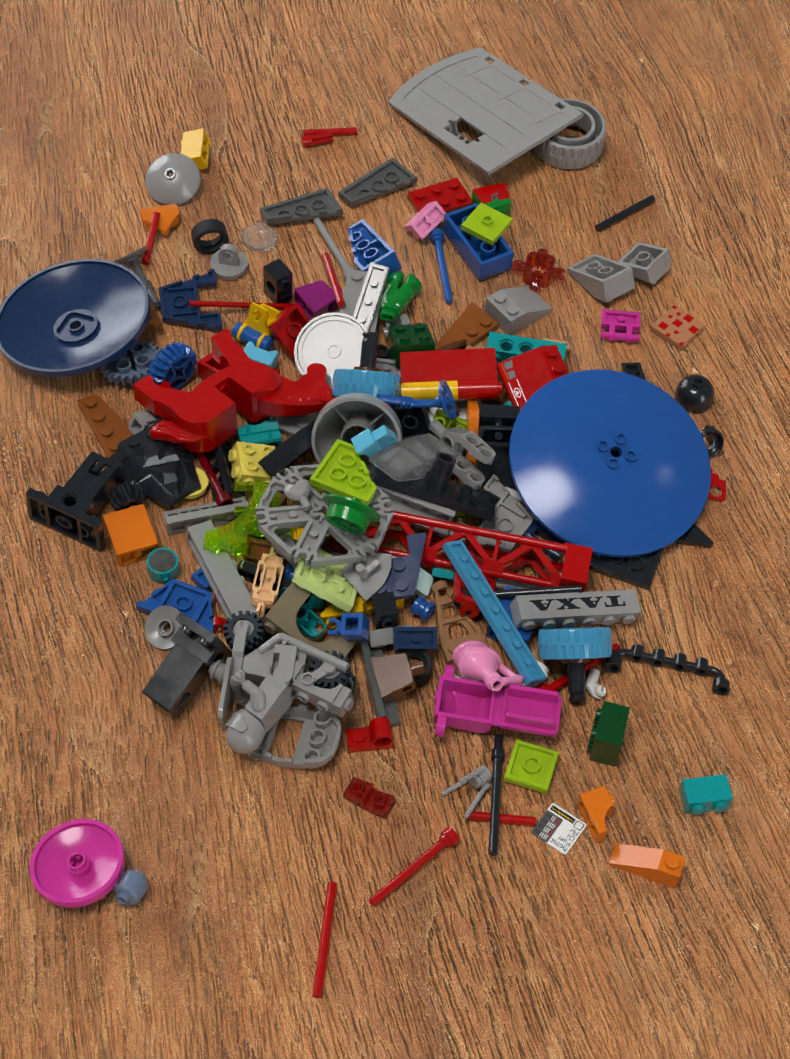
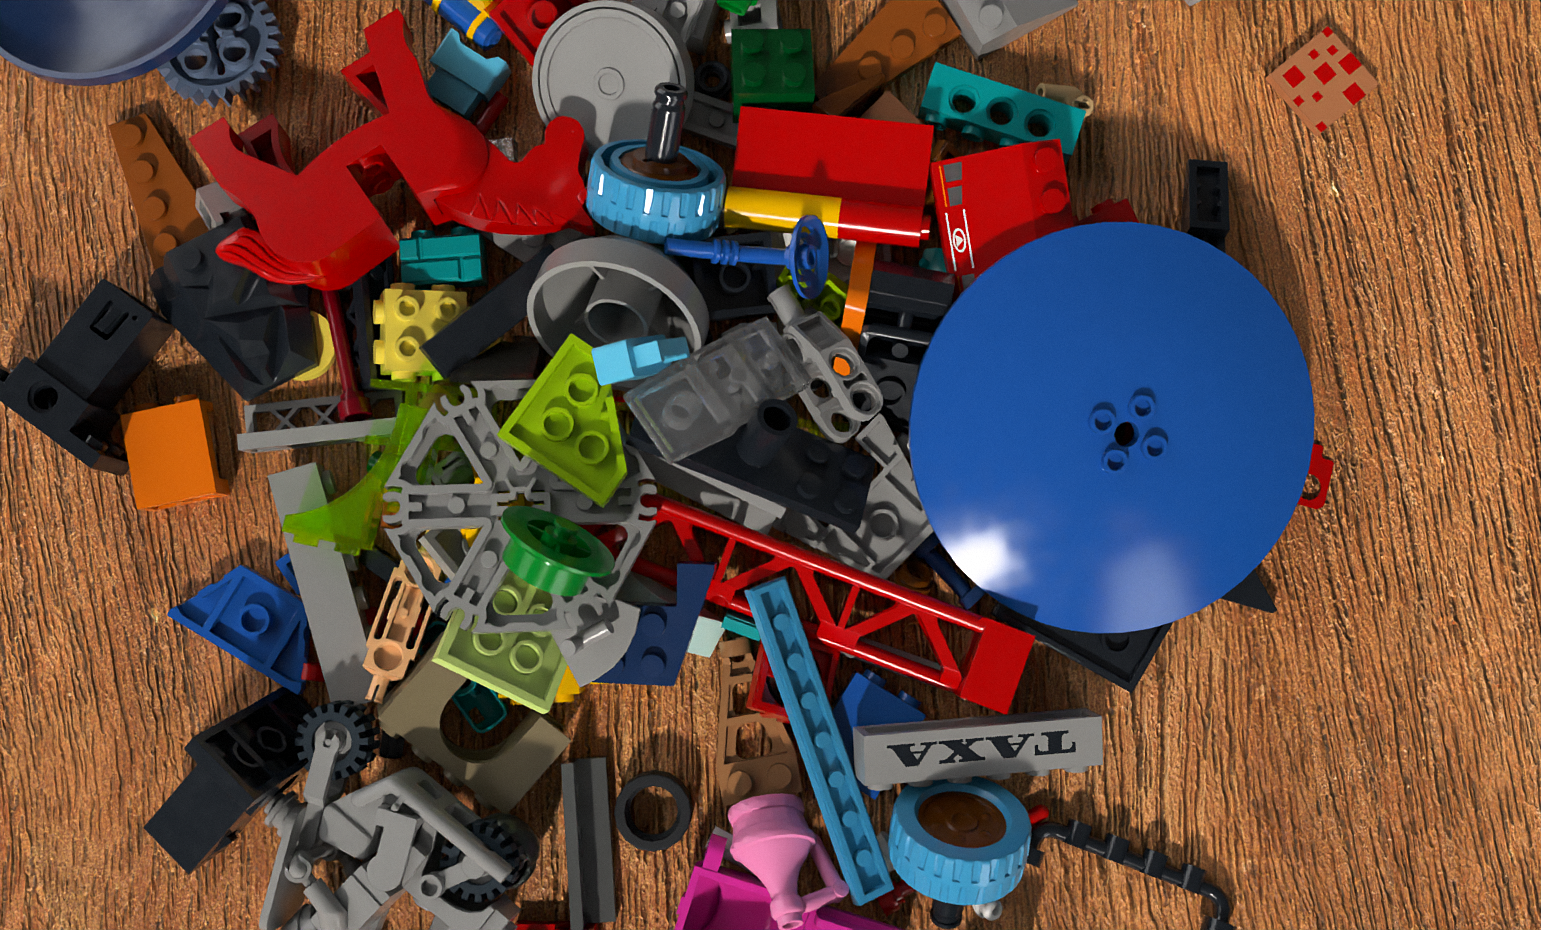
camera: 15 degrees right, 30 degrees up
black gear [108,480,146,511] -> none
light grey dish [145,606,180,649] -> none
piece [146,547,179,584] -> none
blue gear [147,342,197,390] -> none
light grey rock [284,479,312,511] -> none
blue brick [328,613,370,641] -> none
light grey slope [368,625,412,648] -> none
black brick [370,591,399,630] -> none
torso [370,653,426,703] -> none
dark blue plate [393,627,438,650] -> none
blue wheel [410,595,436,622] -> none
black bar [495,585,582,599] -> none
dark pink plate [600,309,640,343] -> none
black cylinder [674,374,715,414] -> none
black piece [700,425,724,457] -> none

